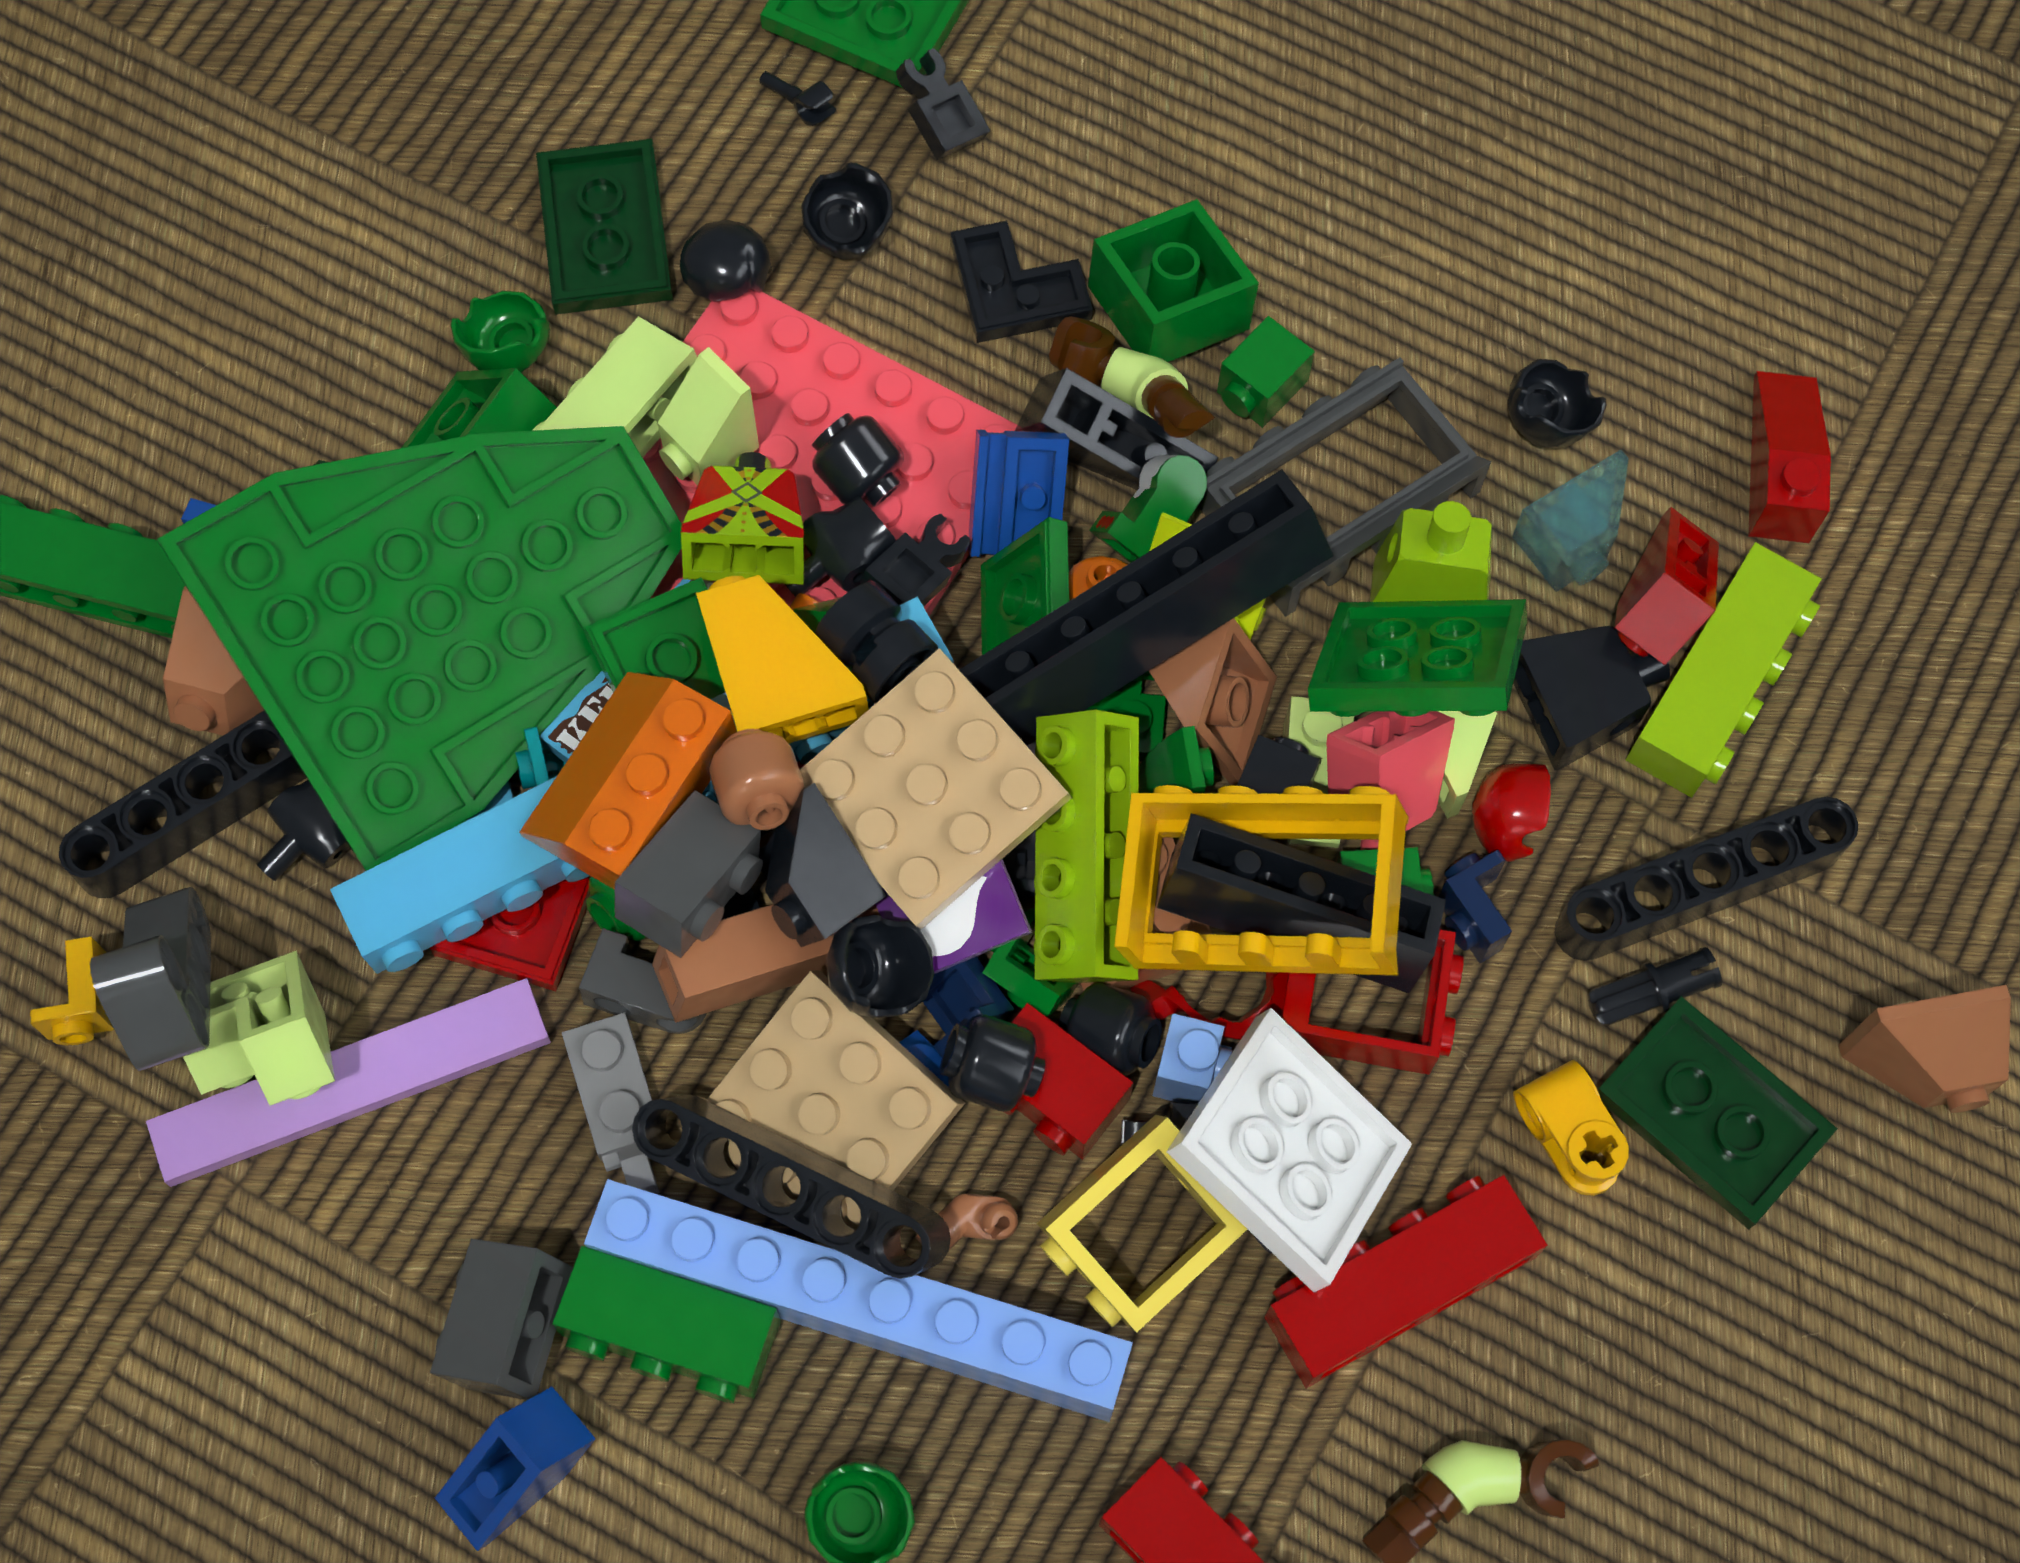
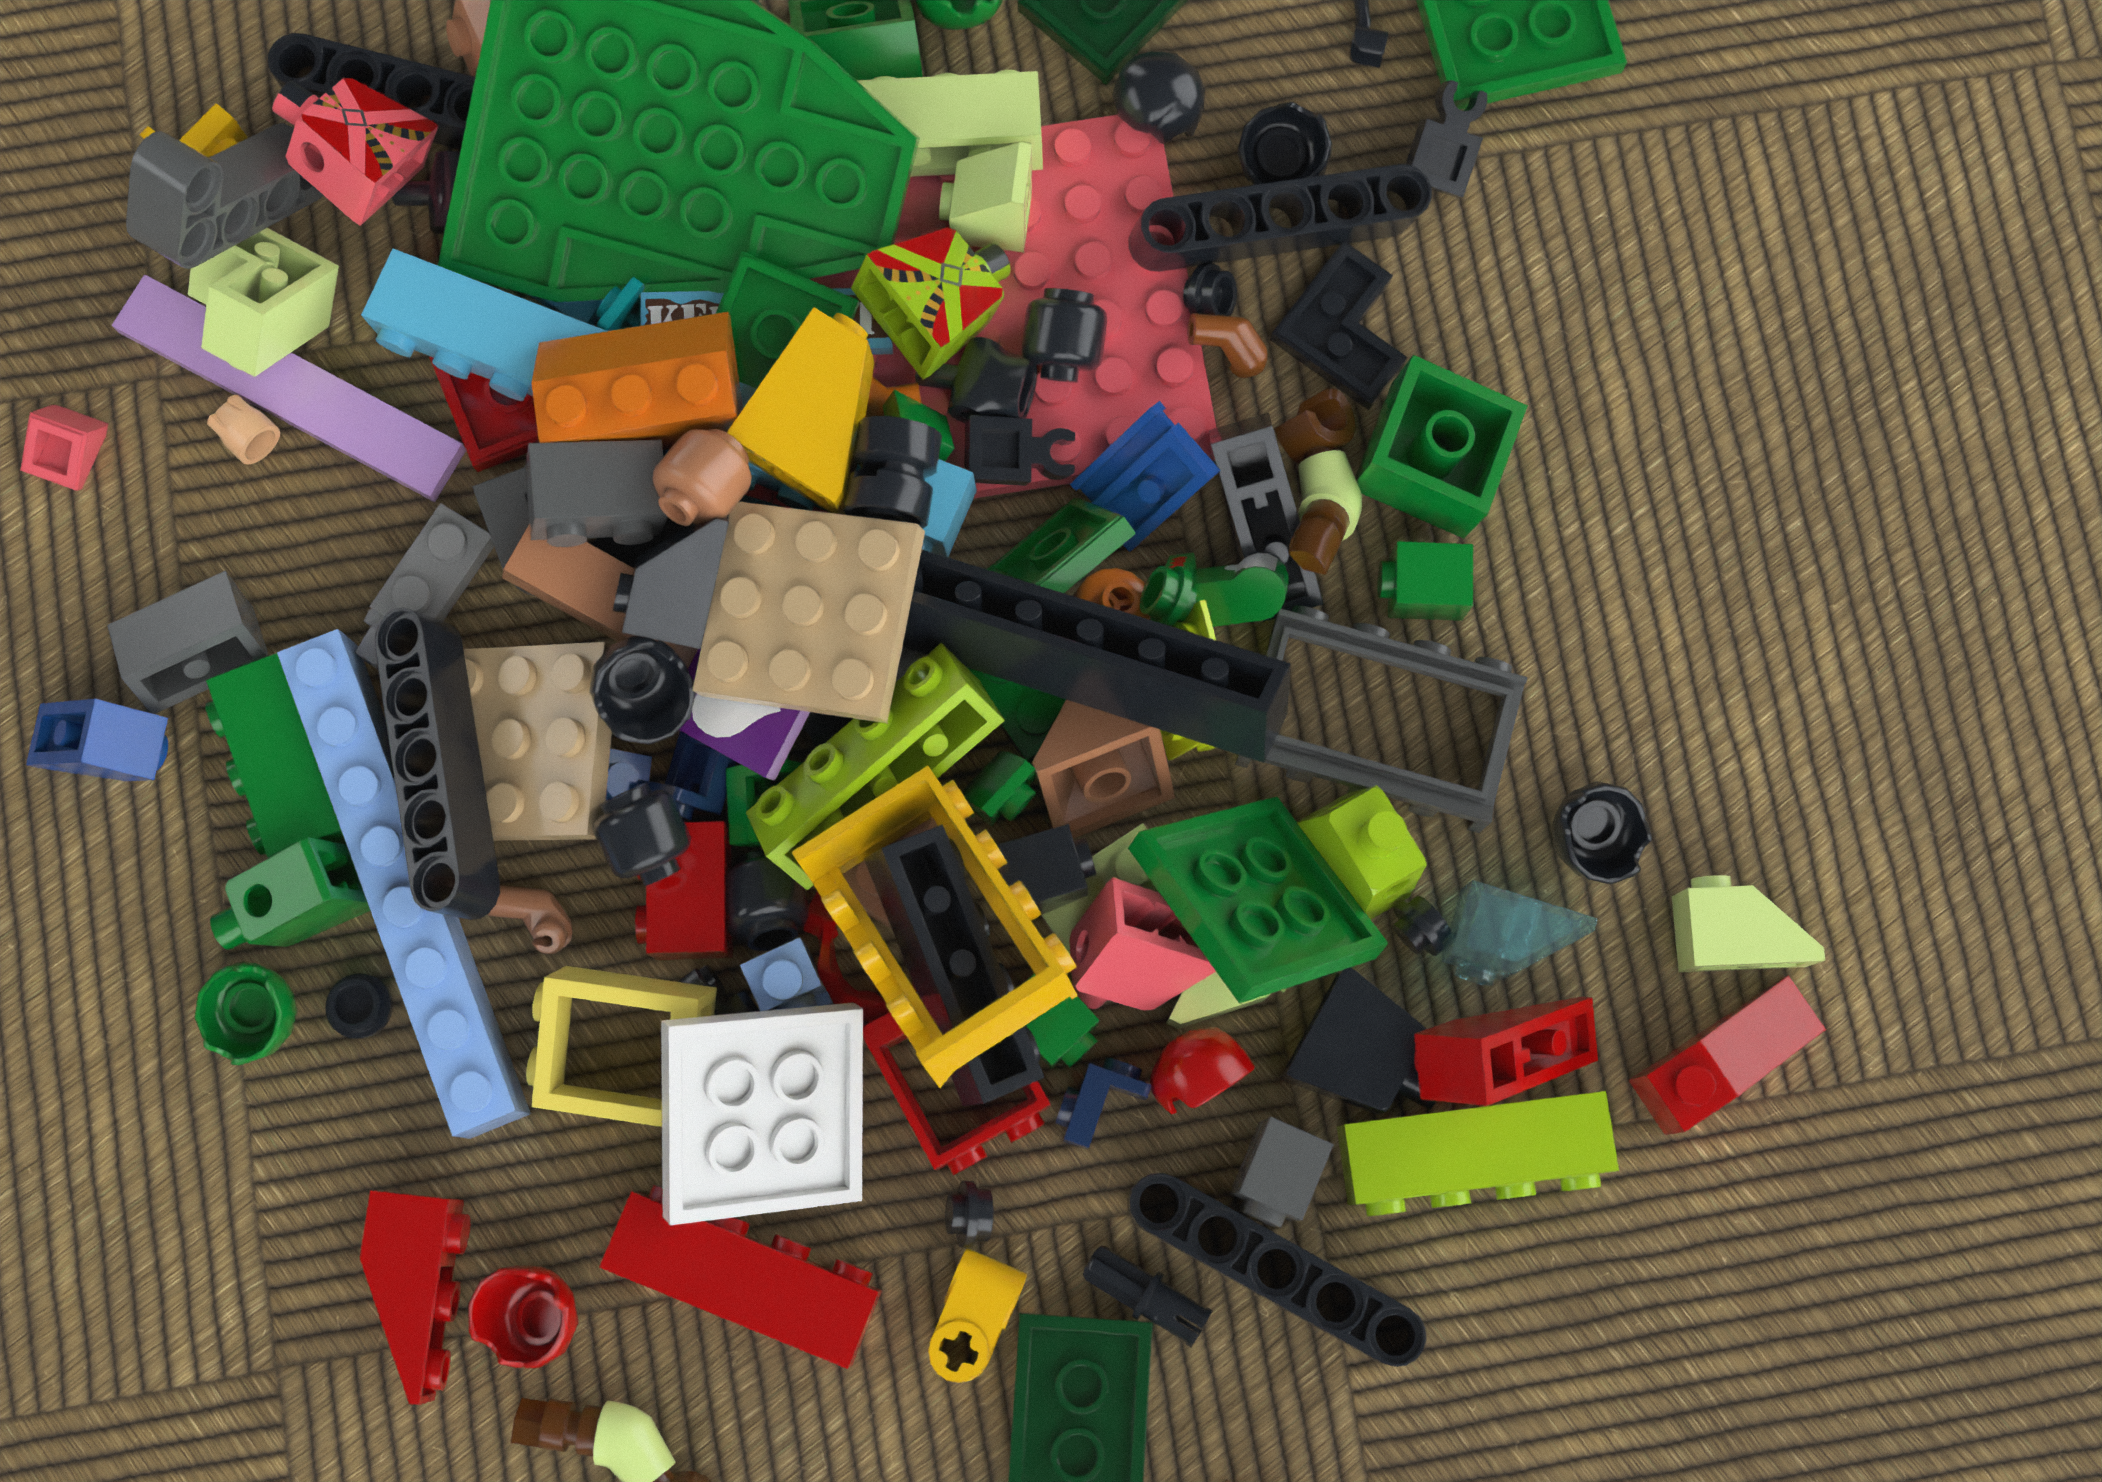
camera: 50 degrees right, 10 degrees up
none -> coral slope [20,405,108,491]
none -> light nougat hose [207,395,280,465]
none -> green torso [210,837,370,950]
none -> coral torso [272,78,439,226]
none -> black plate [326,973,393,1039]
none -> red hair [468,1265,579,1369]
none -> black plate [945,1181,994,1248]
none -> black beam [1129,164,1432,271]
none -> green plate [1140,566,1197,626]
none -> black plate [1183,263,1237,316]
none -> dark orange arm [1187,313,1268,378]
none -> dark grey brick [1229,1117,1334,1228]
none -> black plate [1392,895,1452,956]
none -> yellowish green slope [1672,875,1825,972]

